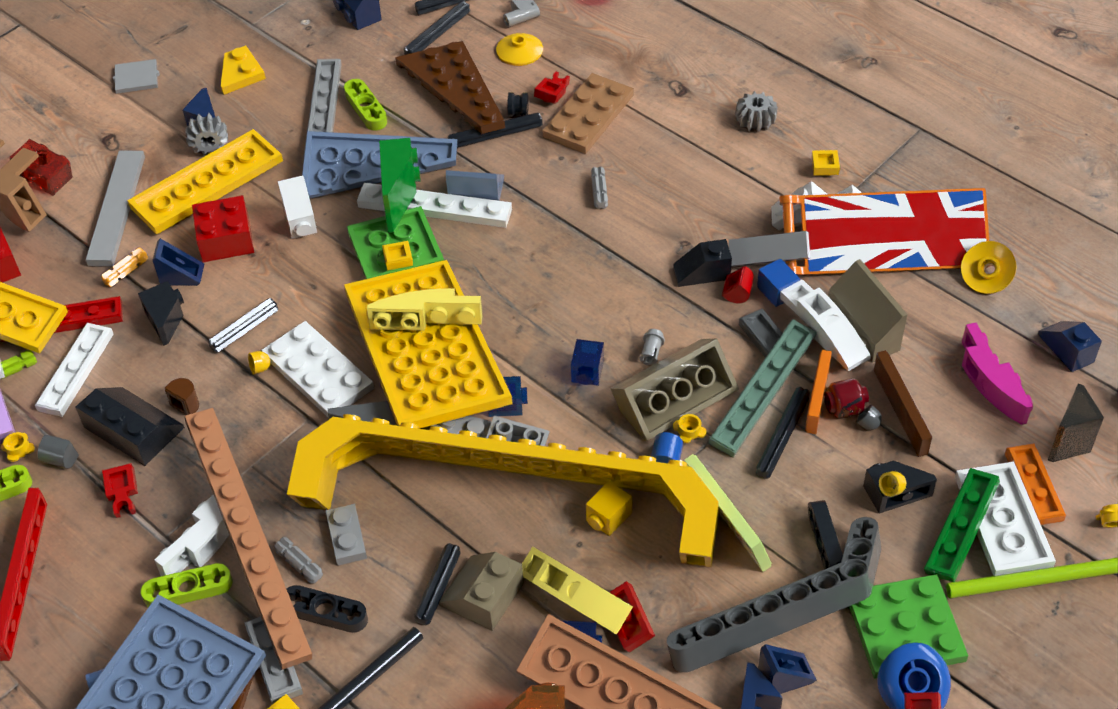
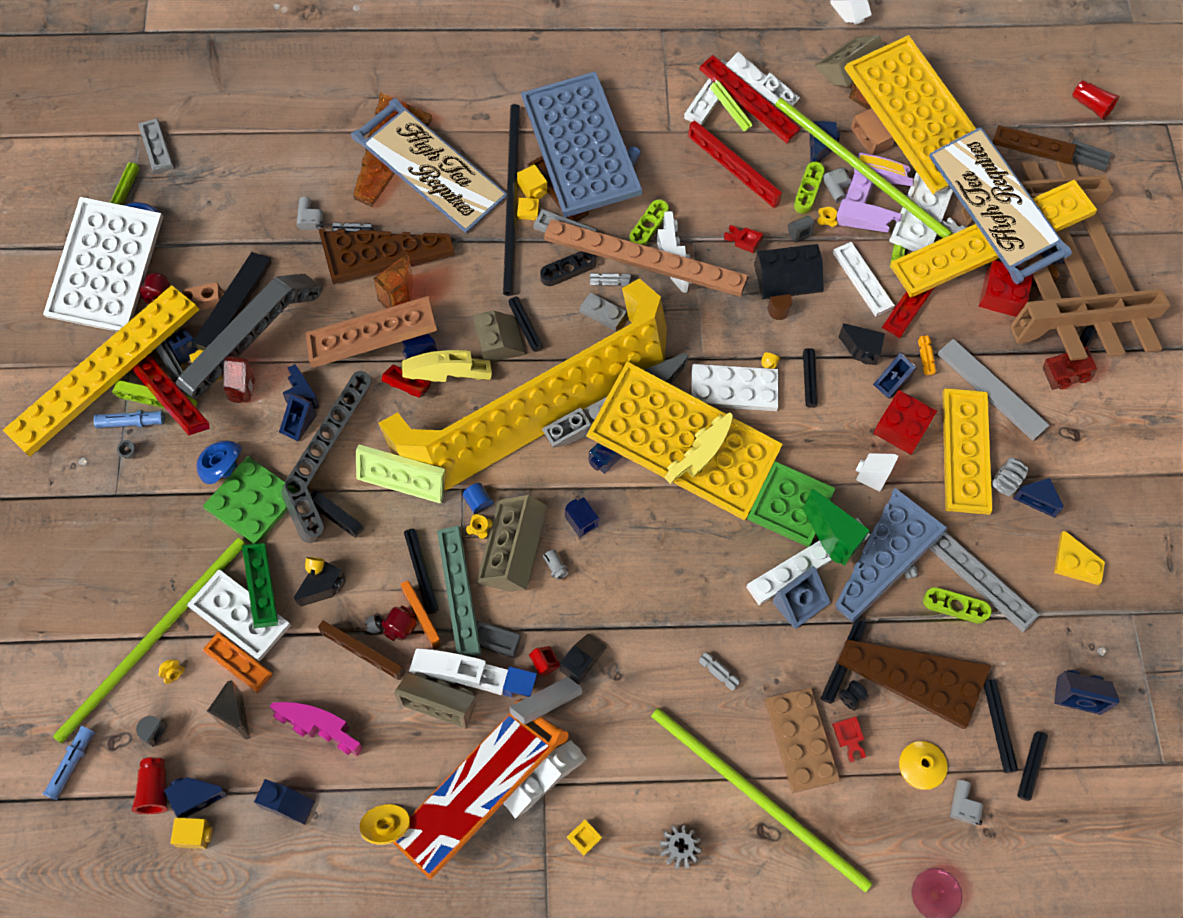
camera: 130 degrees right, 15 degrees up
light grey piece [113,59,160,94] -> none
yellow tile [382,241,413,271] -> none
none -> lime piece [651,708,873,892]

